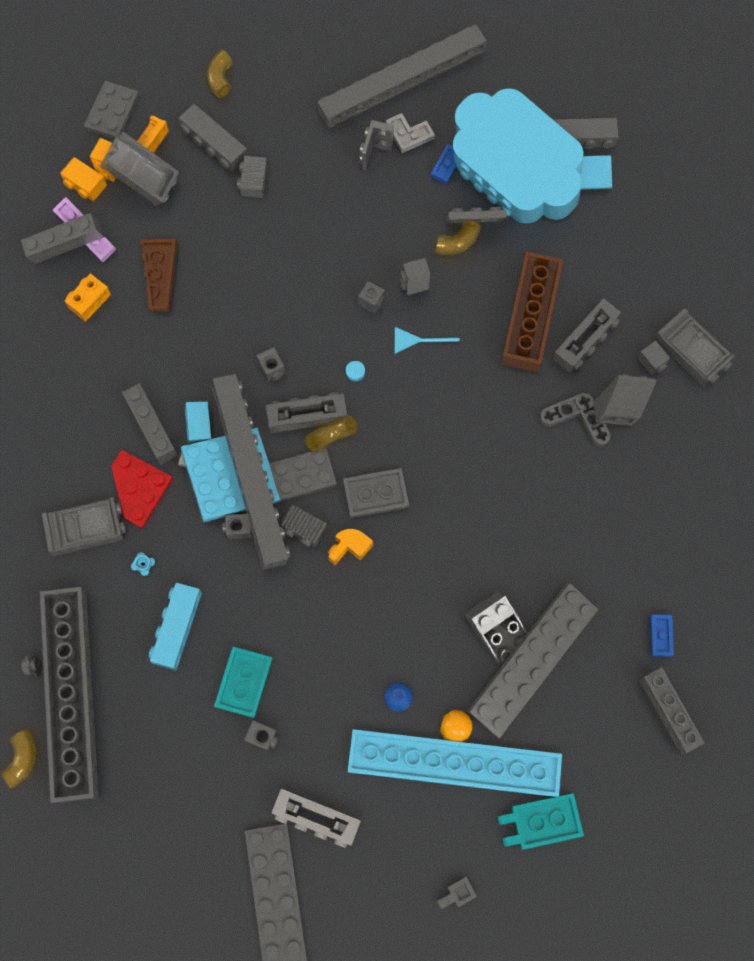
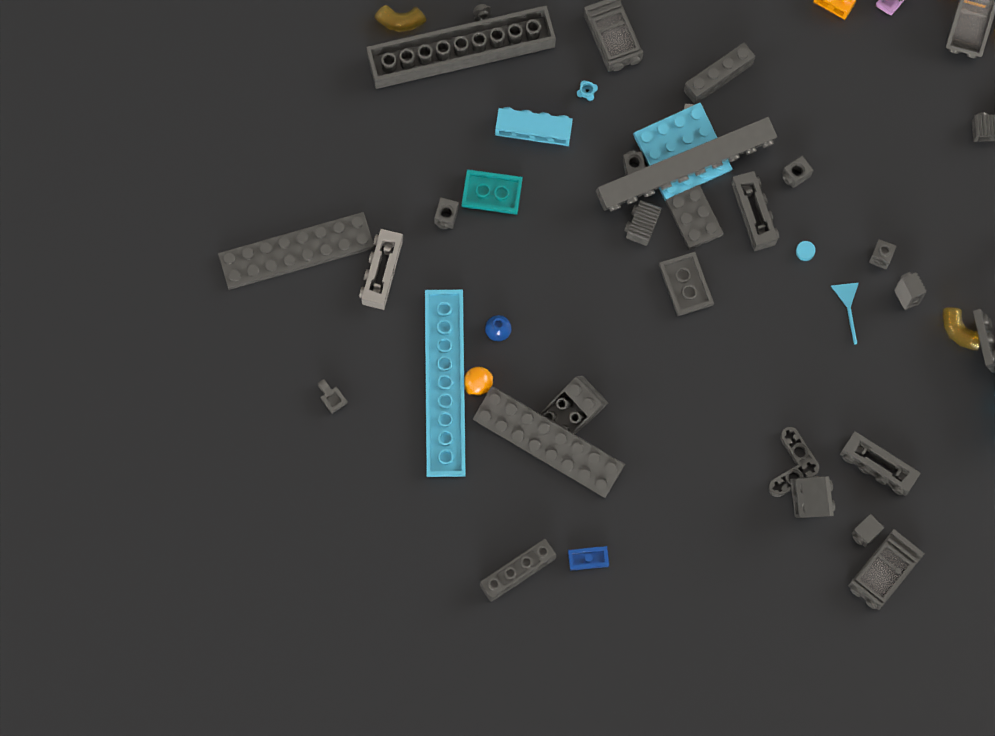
camera: 80 degrees right, 0 degrees up
red plate [111,450,173,529] -> none
reddish brown wing [140,239,178,312] -> none
medium azure hinge [185,401,211,445] -> none
clear yellow cylinder [305,416,358,452] -> none
light orange brick [328,529,373,565] -> none
teal tile [498,793,584,850] -> none
reddish brown brick [501,251,564,373] -> none

